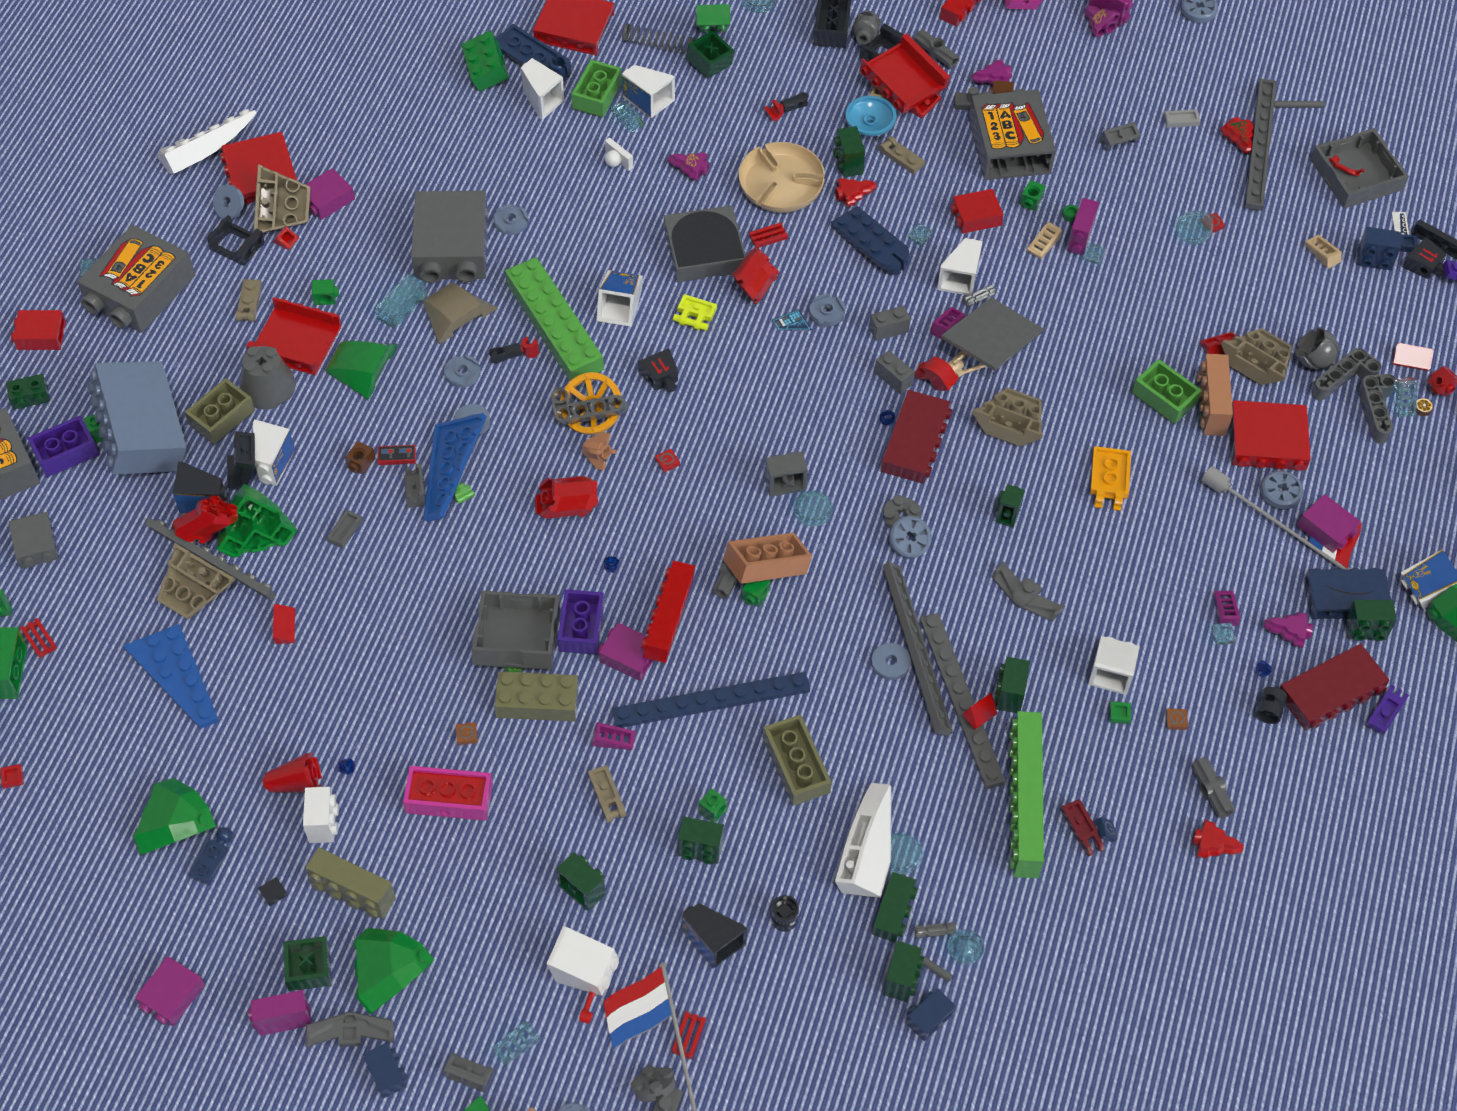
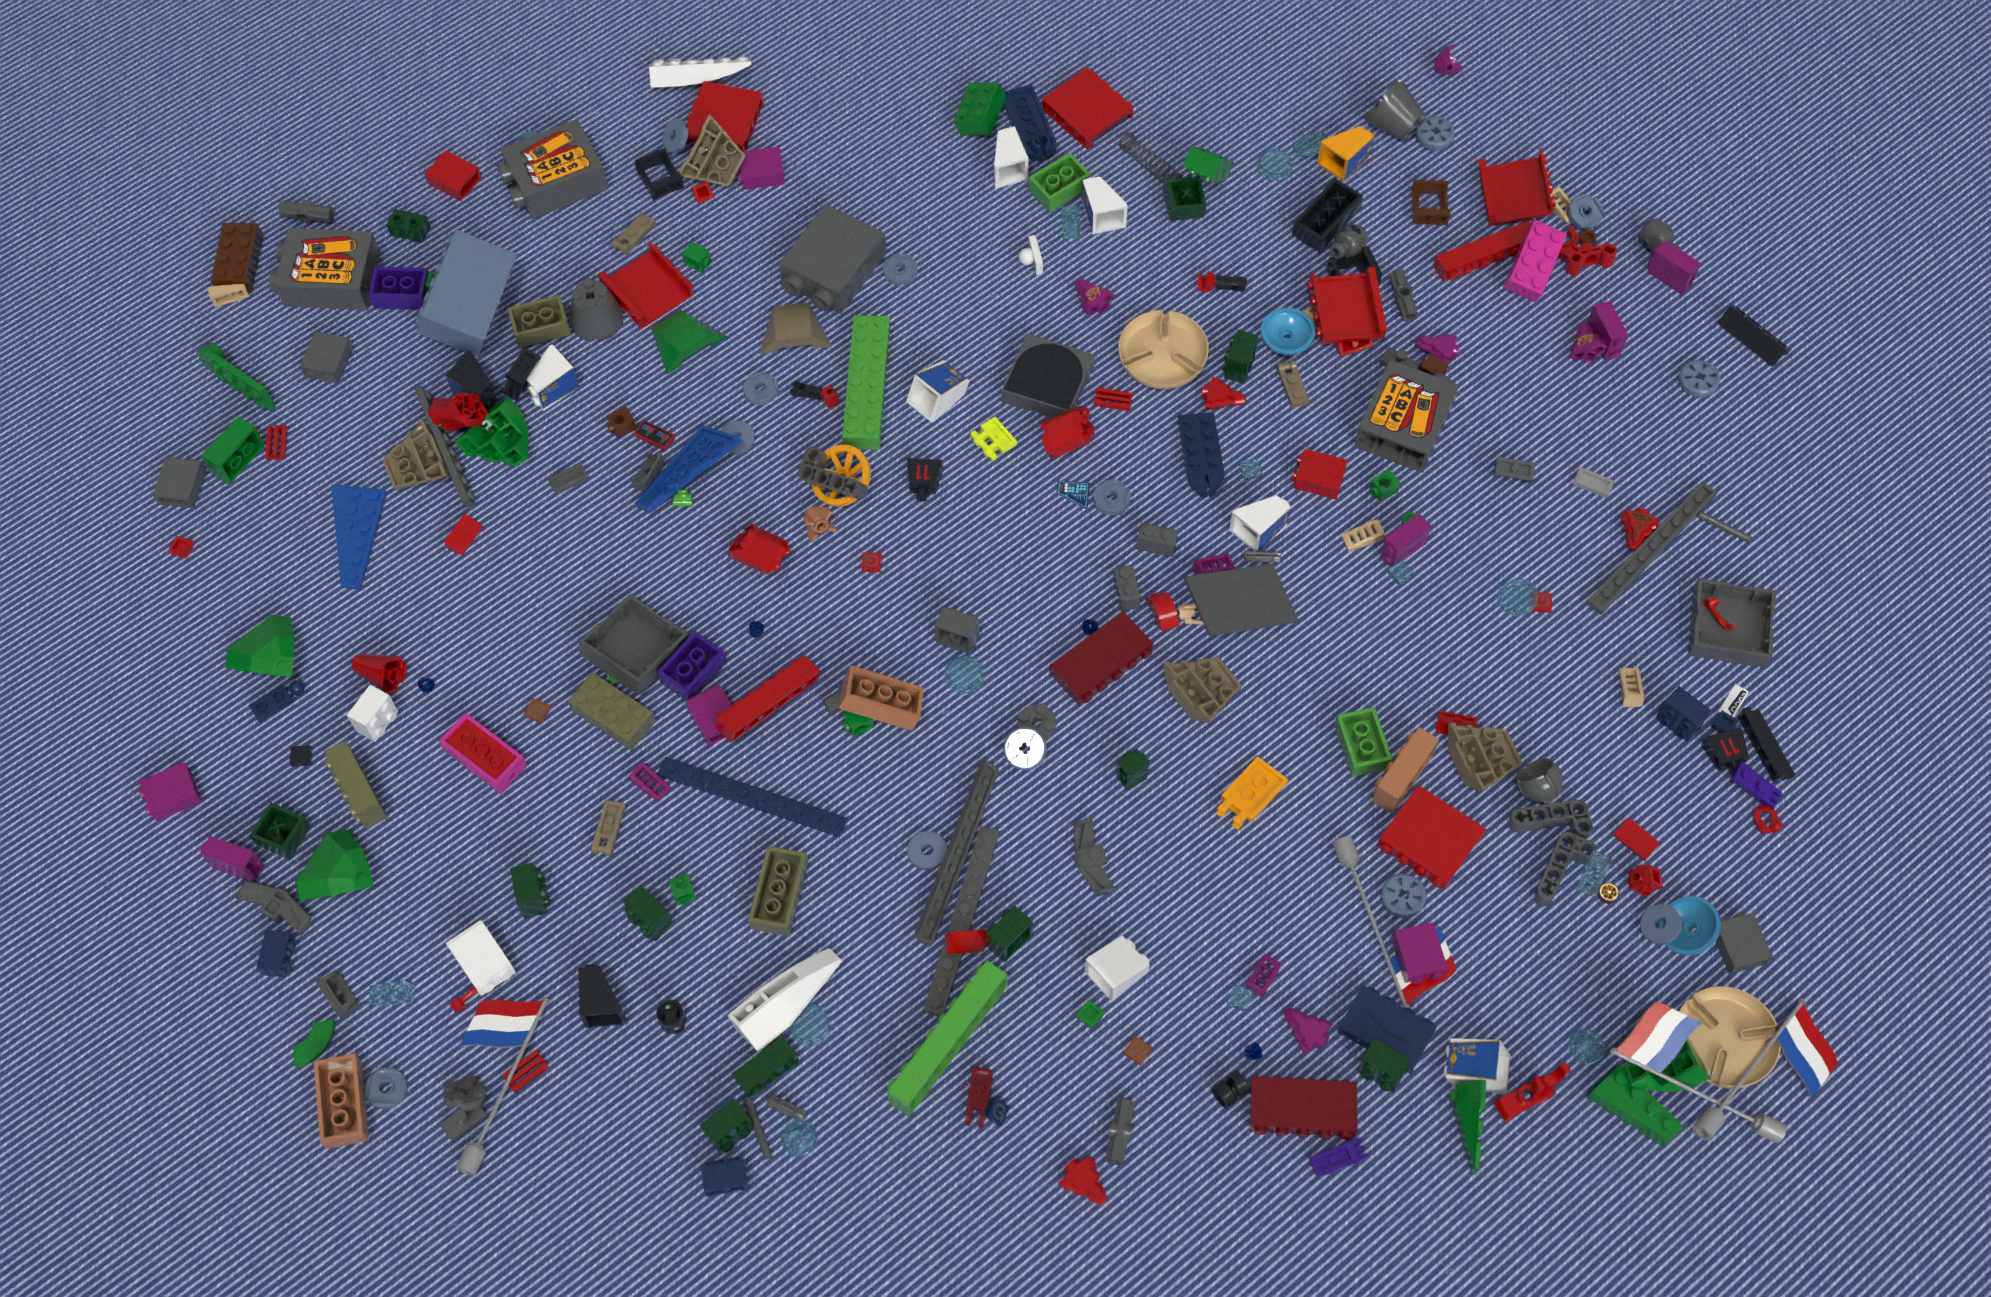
camera: 35 degrees right, 5 degrees up
clear light blue brick [375,273,427,329] -> none

